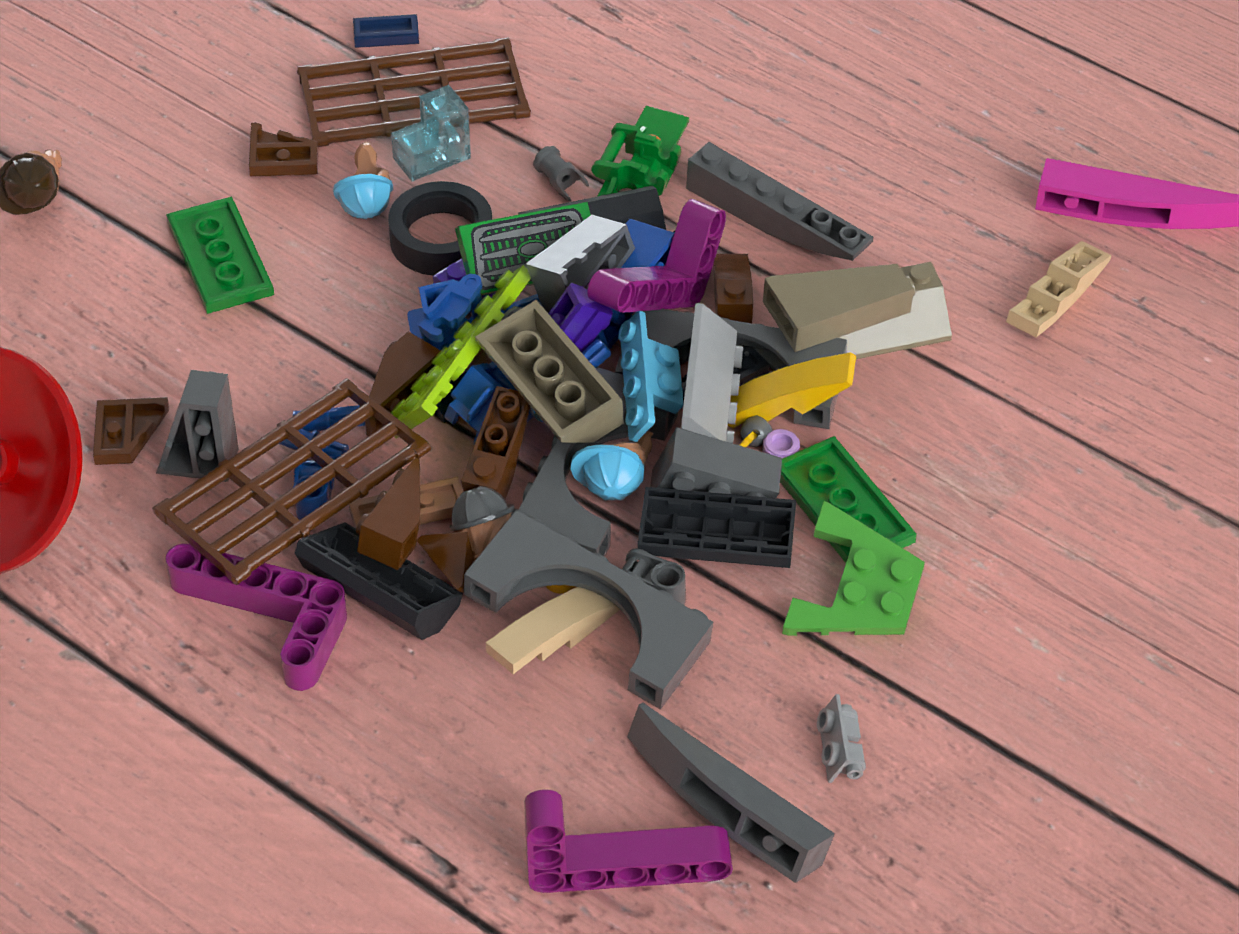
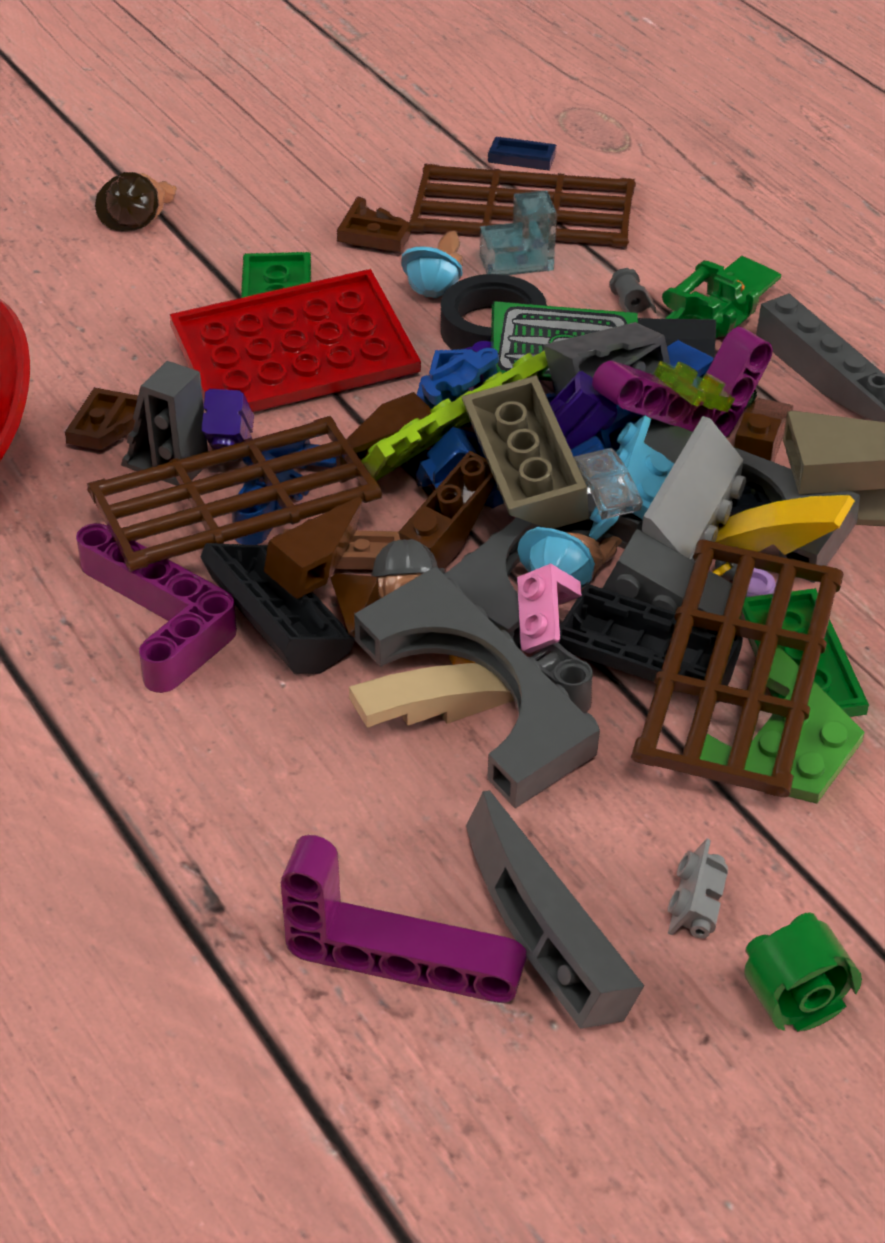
camera: 20 degrees right, 5 degrees down
none -> red plate [170,269,421,412]
none -> dark purple brick [201,389,254,461]
none -> bright pink bracket [517,563,582,653]
none -> clear slope [574,448,643,520]
none -> reddish brown door [631,539,844,798]
none -> clear neon green wing [654,361,735,412]
none -> green brick [744,913,862,1032]

